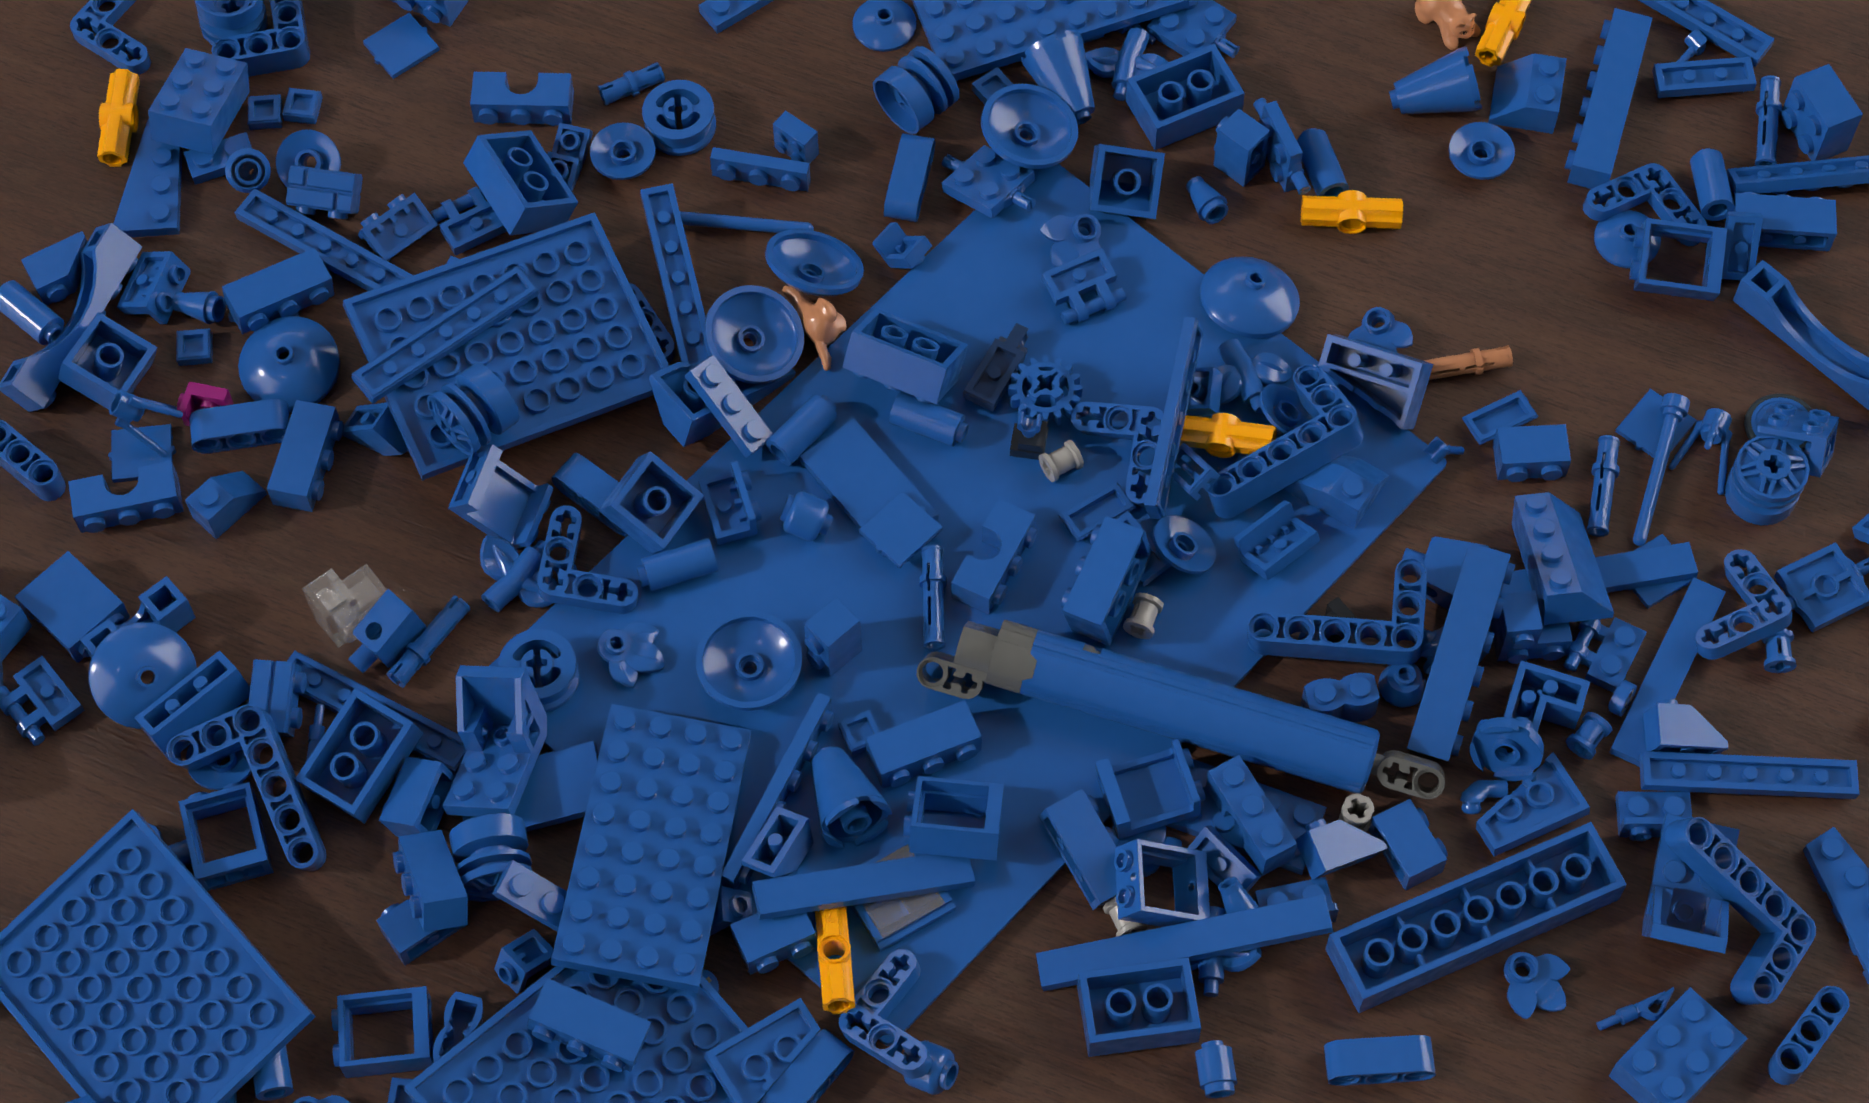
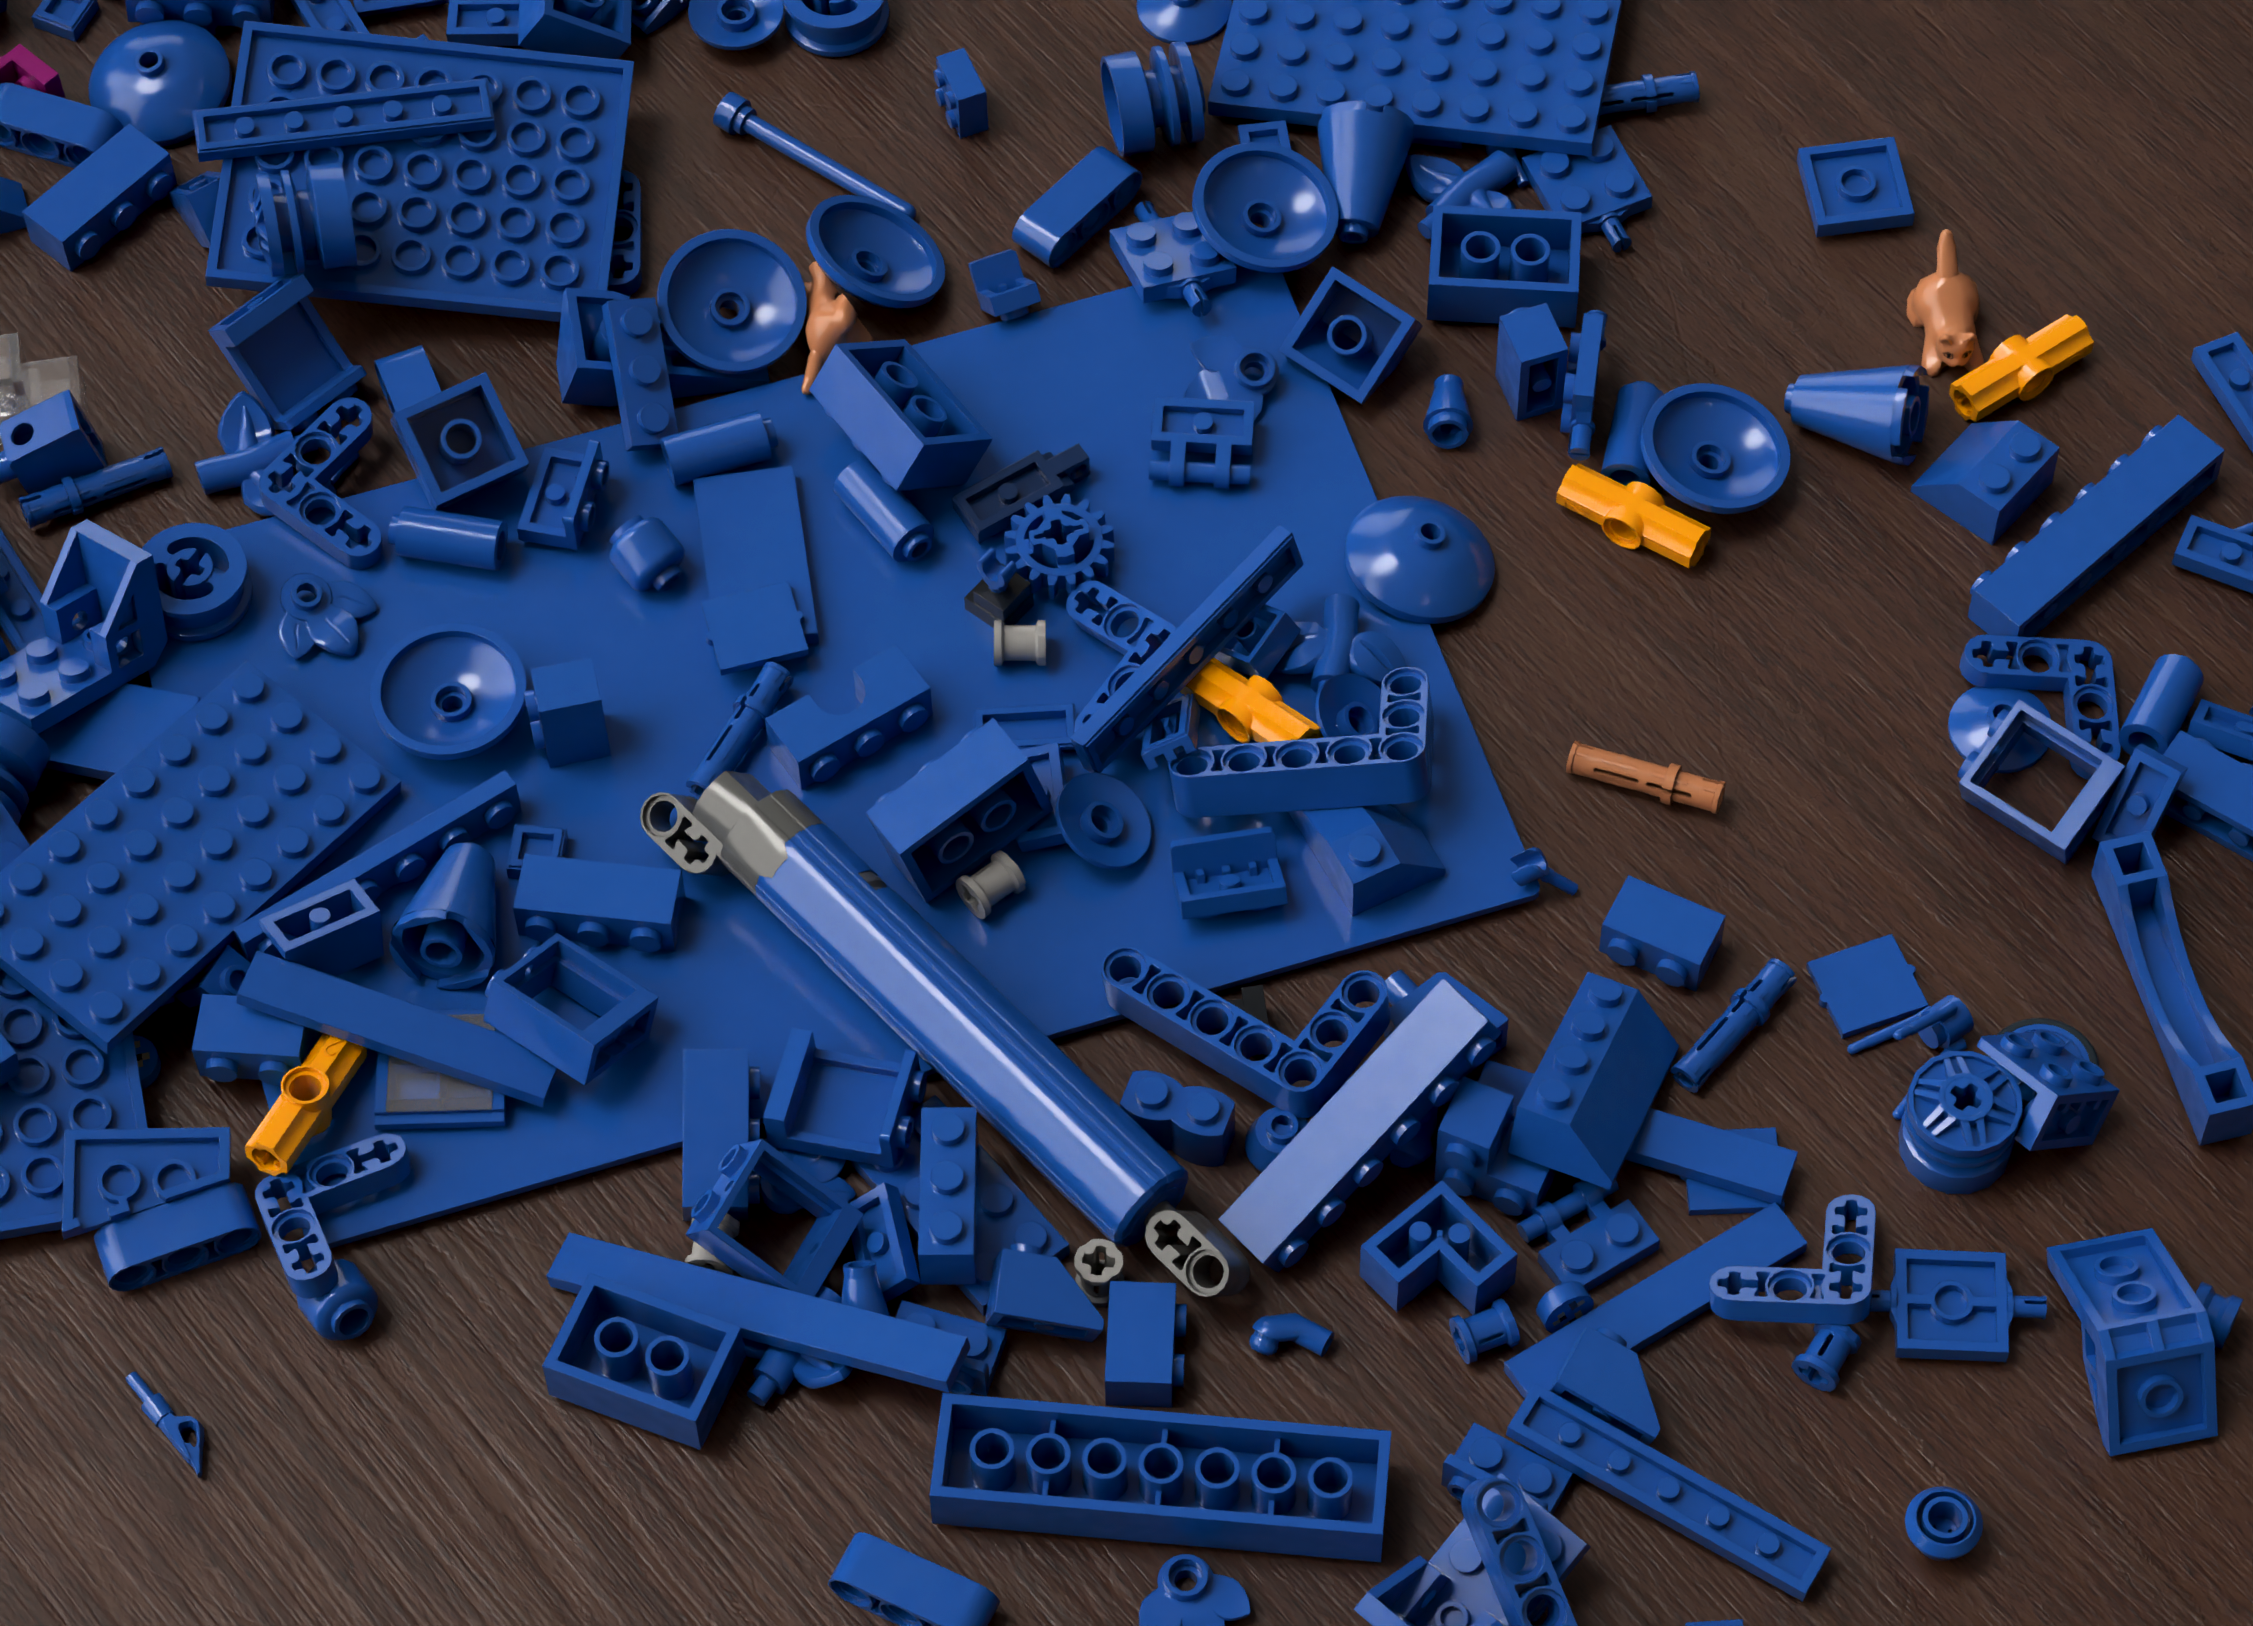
camera: 30 degrees right, 5 degrees down
blue plate [640,183,711,365] -> none
blue plate [710,147,811,192] -> none
blue brick [1195,1040,1237,1099] -> none
blue wedge [1318,334,1434,430] -> none
blue plate [1348,307,1413,352] -> none
blue dish [1449,122,1515,180] -> none
blue tile [1462,390,1538,445] -> none
blue plate [1470,717,1544,781] -> none
blue wing [1476,752,1590,857] -> none
blue piece [1633,393,1690,546] -> none
none -> blue dish [1640,383,1790,514]

